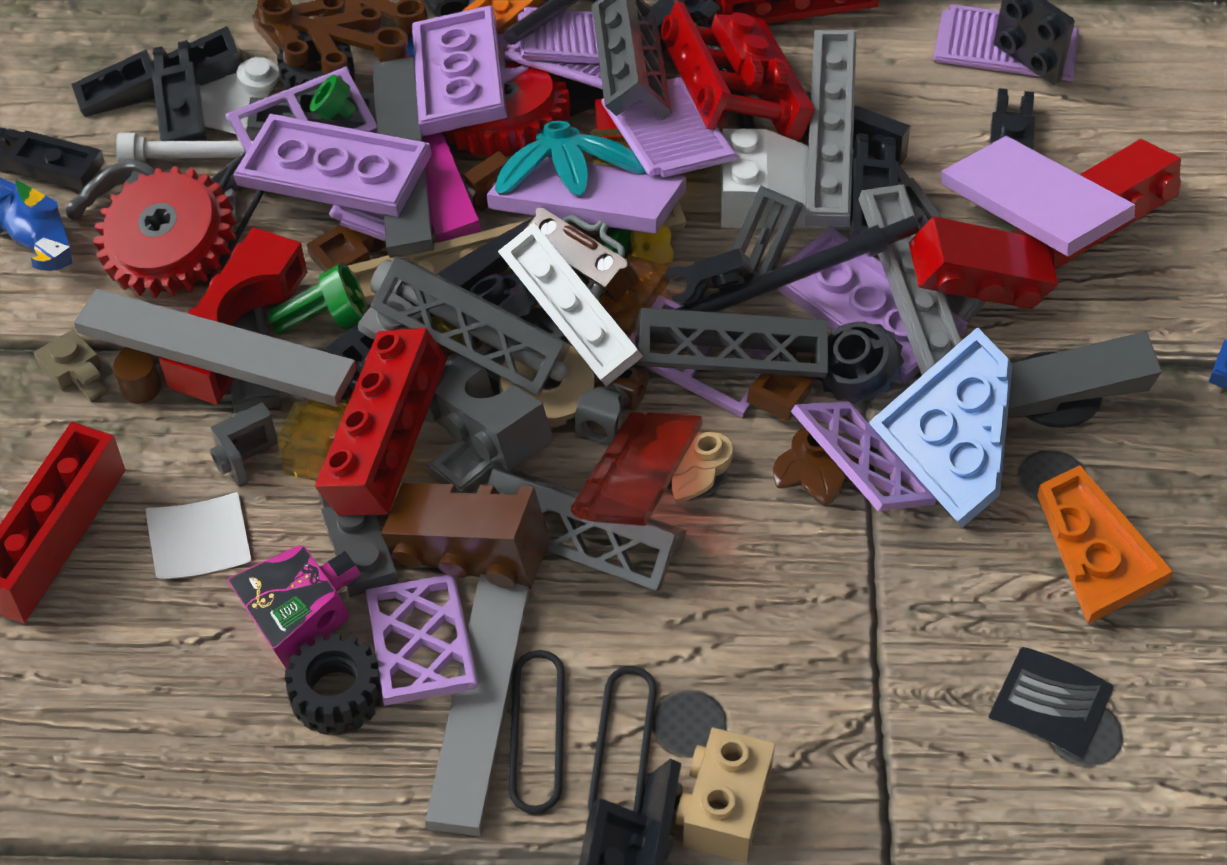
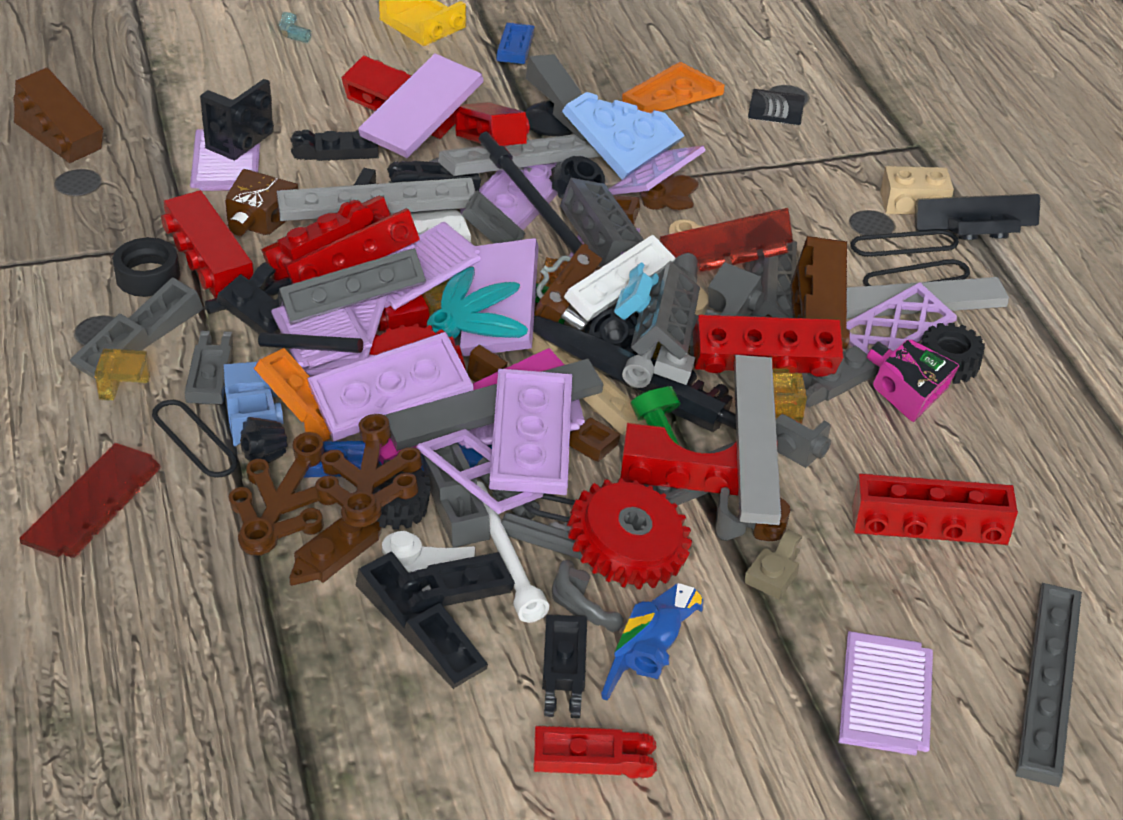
camera: 110 degrees left, 10 degrees down
white sticker [145,492,251,579] -> none
green tile [310,75,356,121] -> none
black plate [665,248,754,306] -> none
none -> reddish brown torso [225,169,298,236]
none -> medium azure plate [614,262,659,320]

